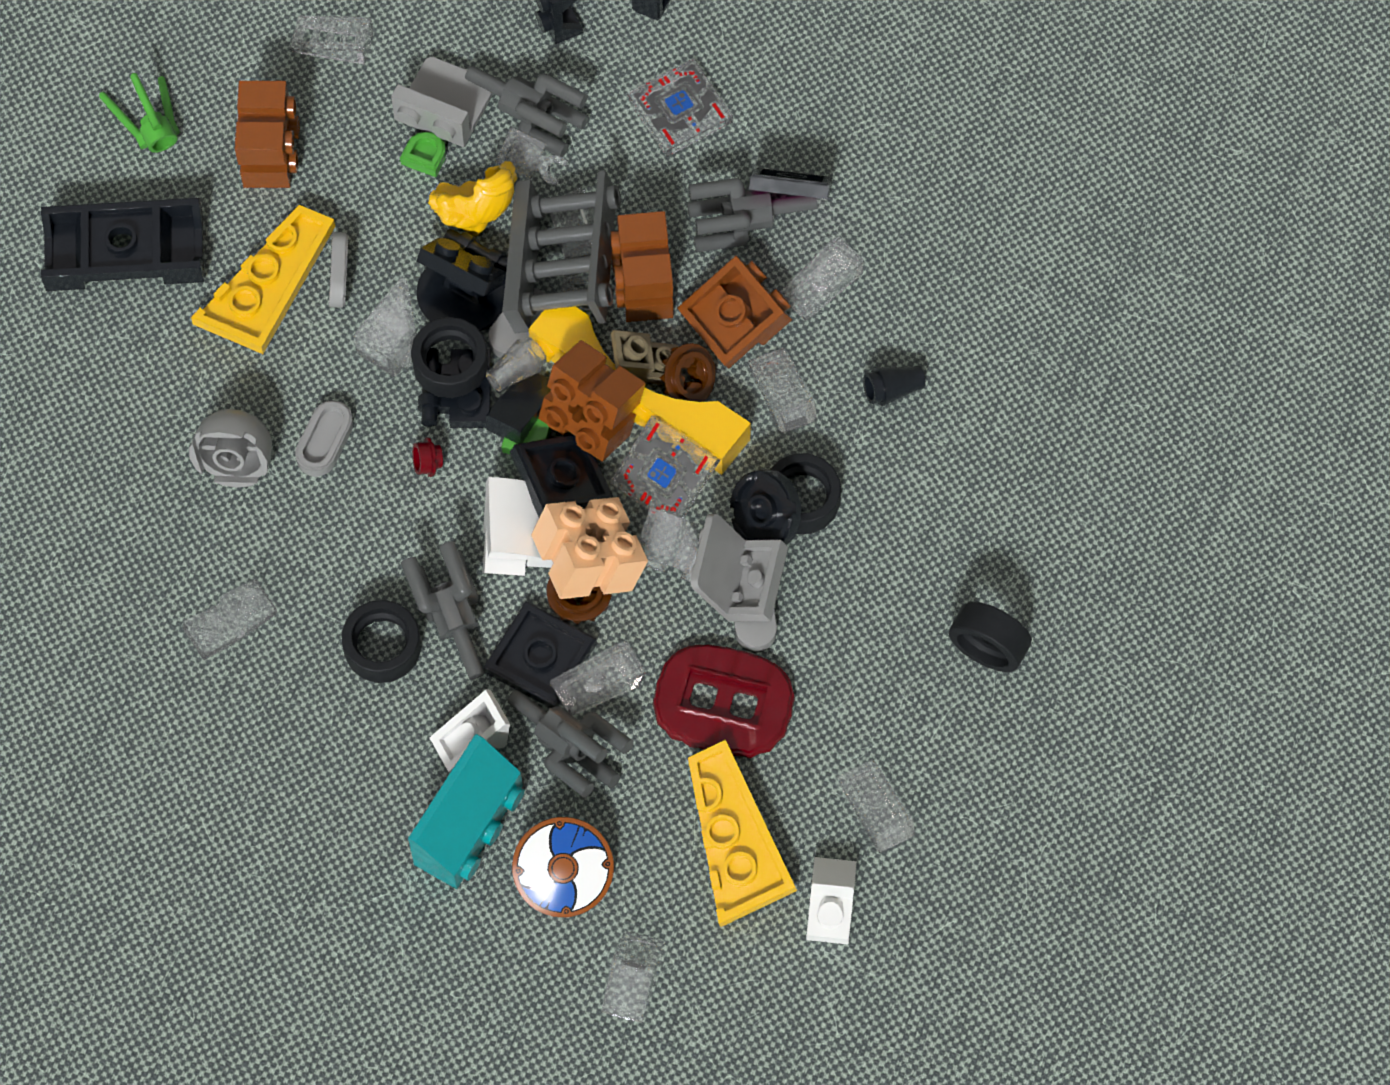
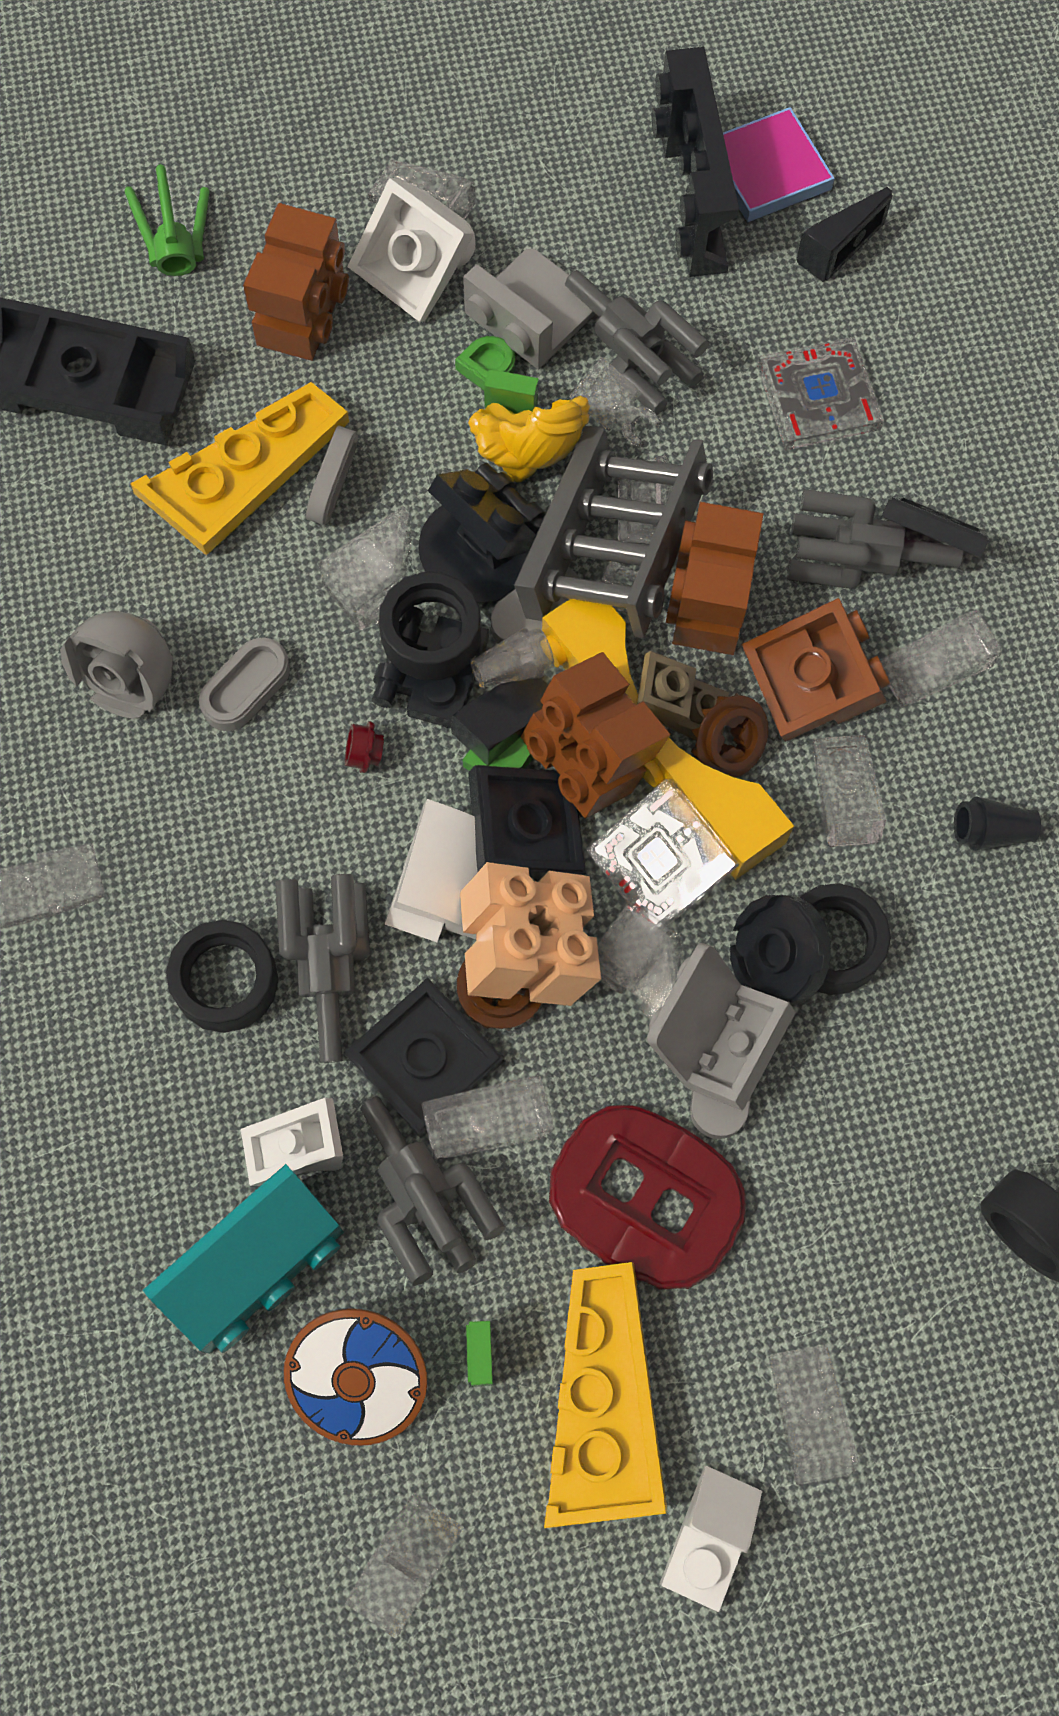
camera: 15 degrees right, 5 degrees up
none -> white slope [347,178,475,322]
none -> bright green tile [466,1321,493,1387]
none -> bright green tile [484,369,538,414]

